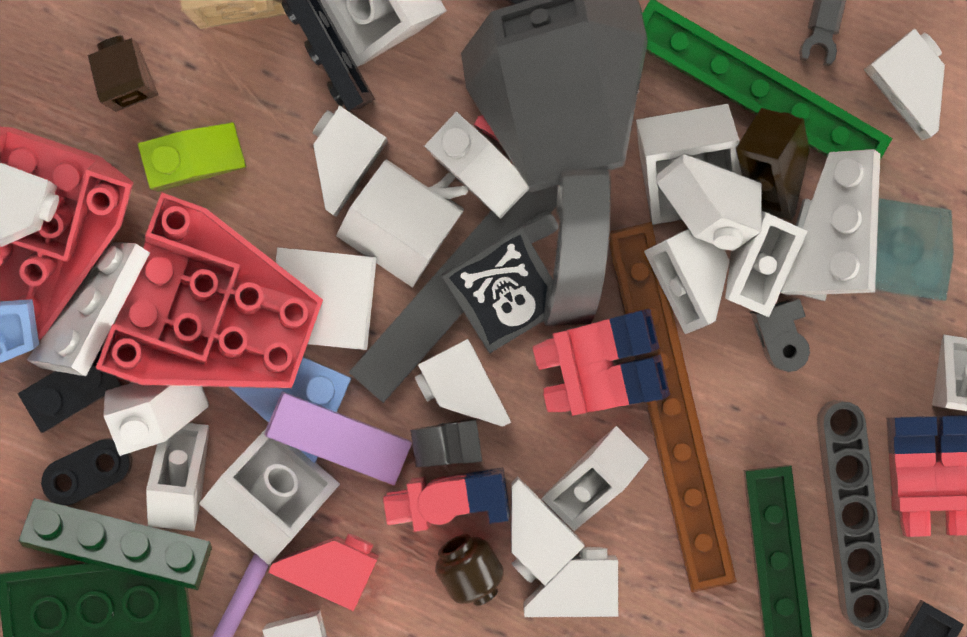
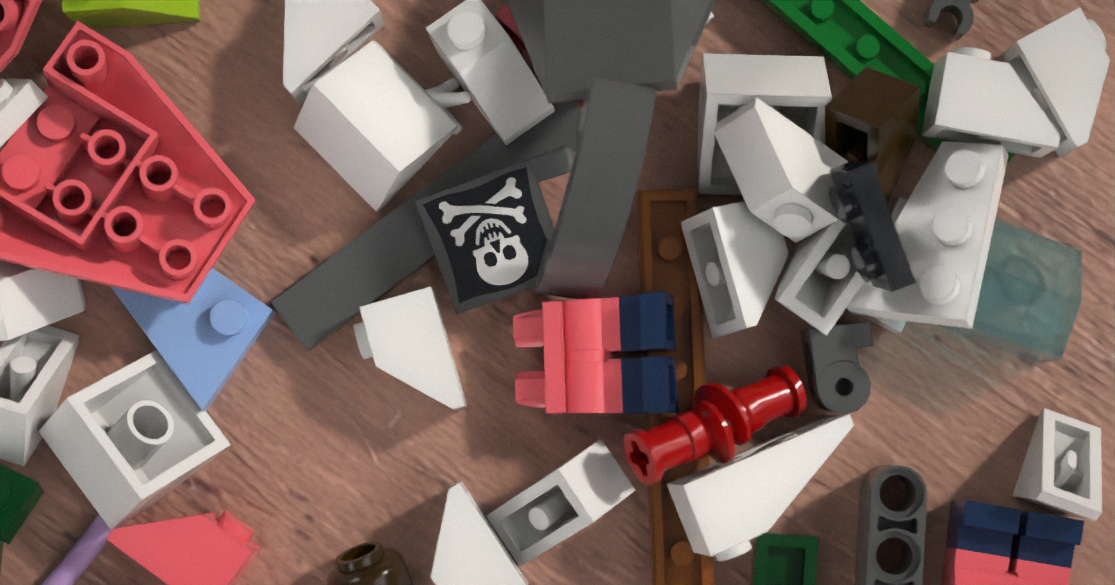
camera: 10 degrees right, 5 degrees down
lavender tile [264,391,412,486] -> none
white slope [276,248,377,350] -> none
coral hips [383,467,510,532] -> none
dark grey leg [410,418,482,467] -> none
none -> red piece [623,365,807,485]
none -> white slope [667,414,854,561]
none -> black plate [829,161,916,292]
none -> white slope [921,47,1060,158]

